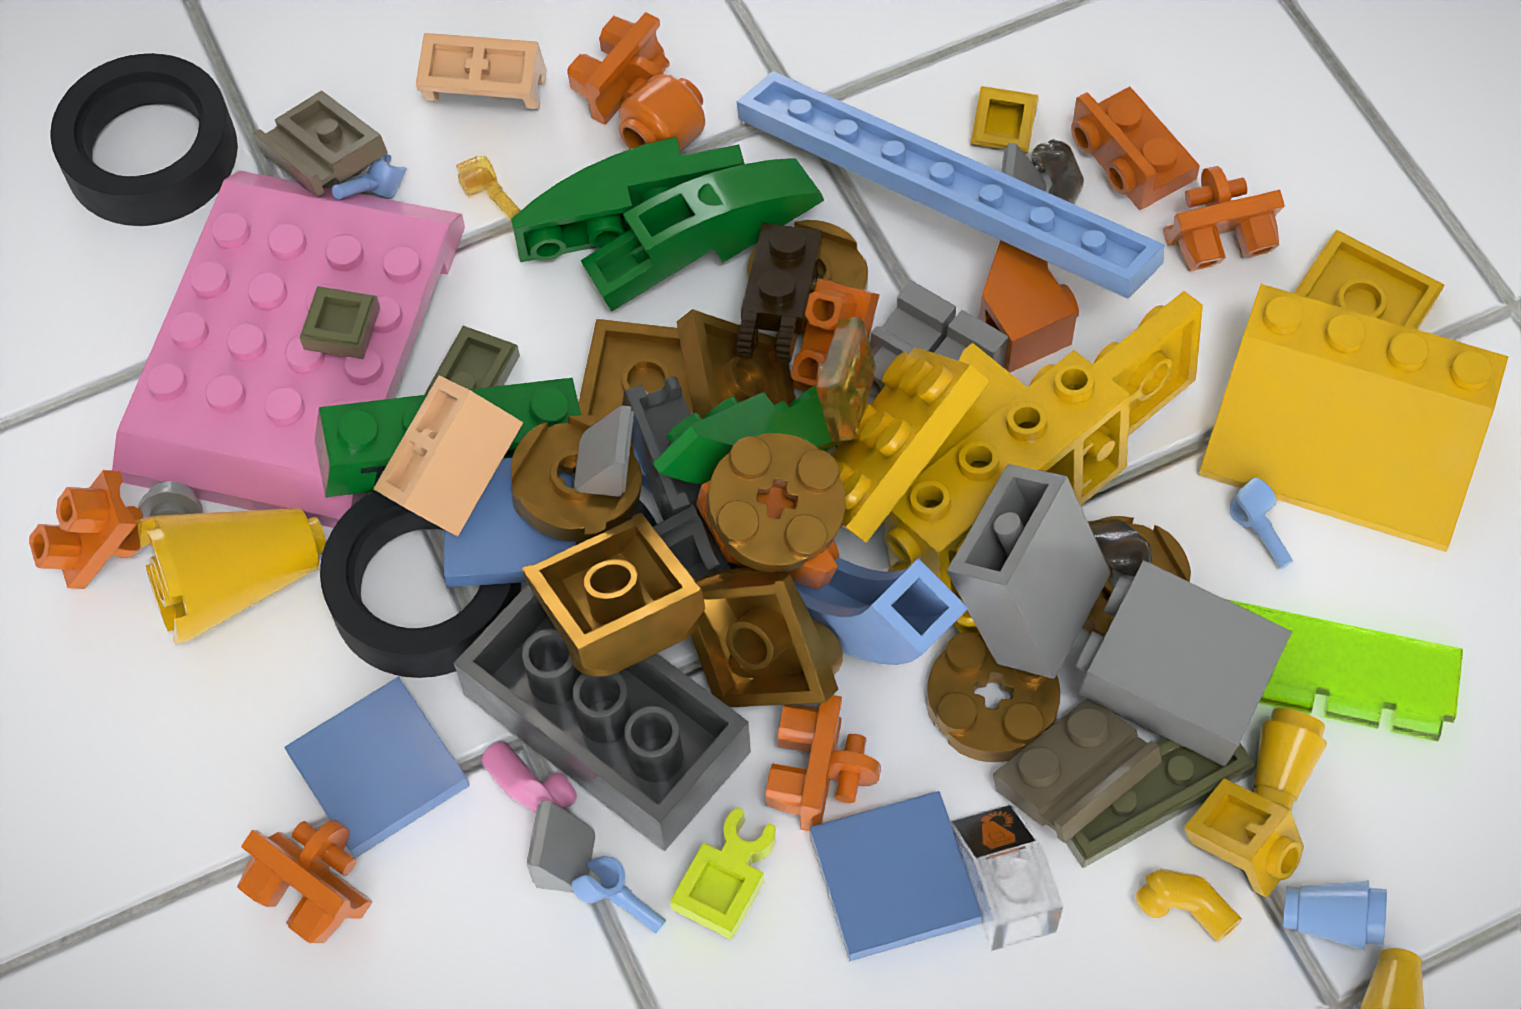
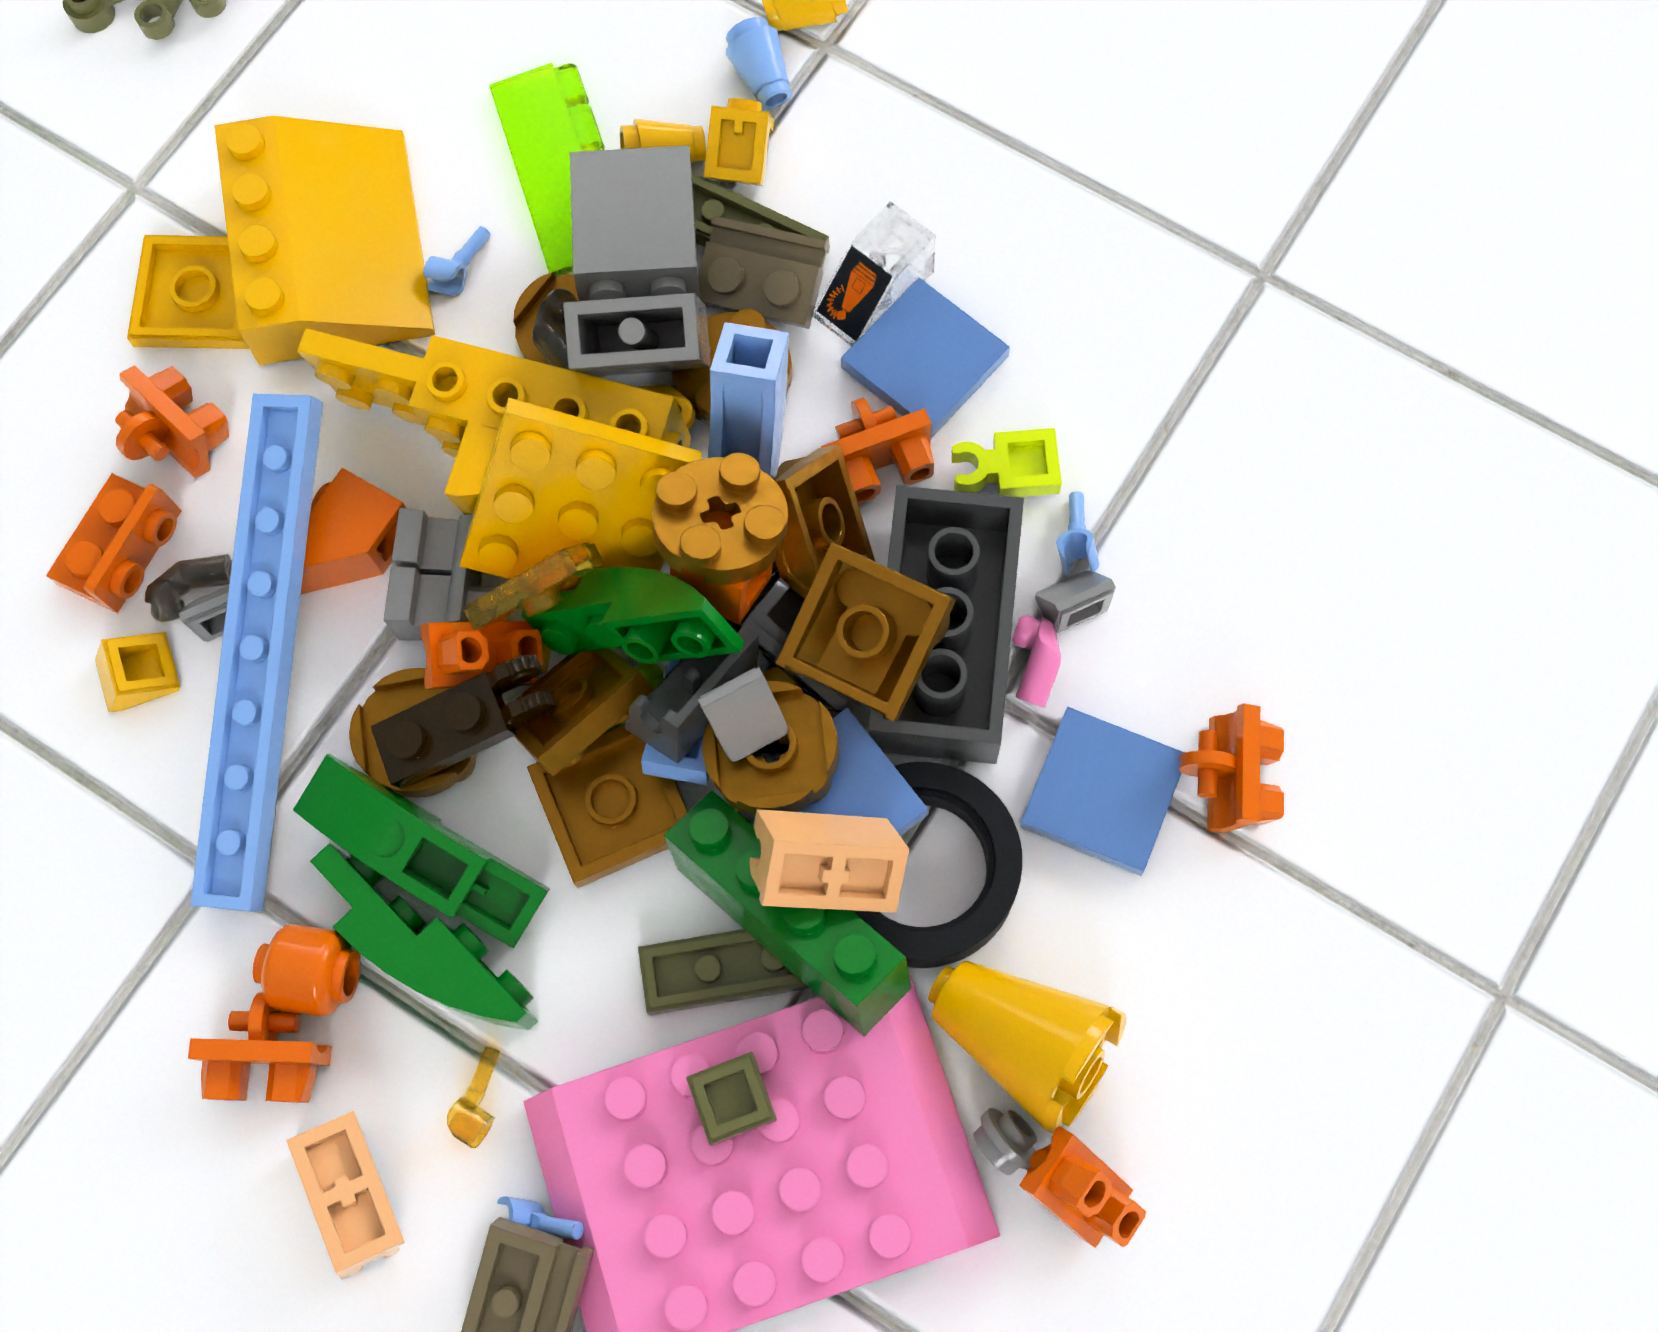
camera: 120 degrees left, 10 degrees up
yellow arm [1135,868,1243,942] -> none

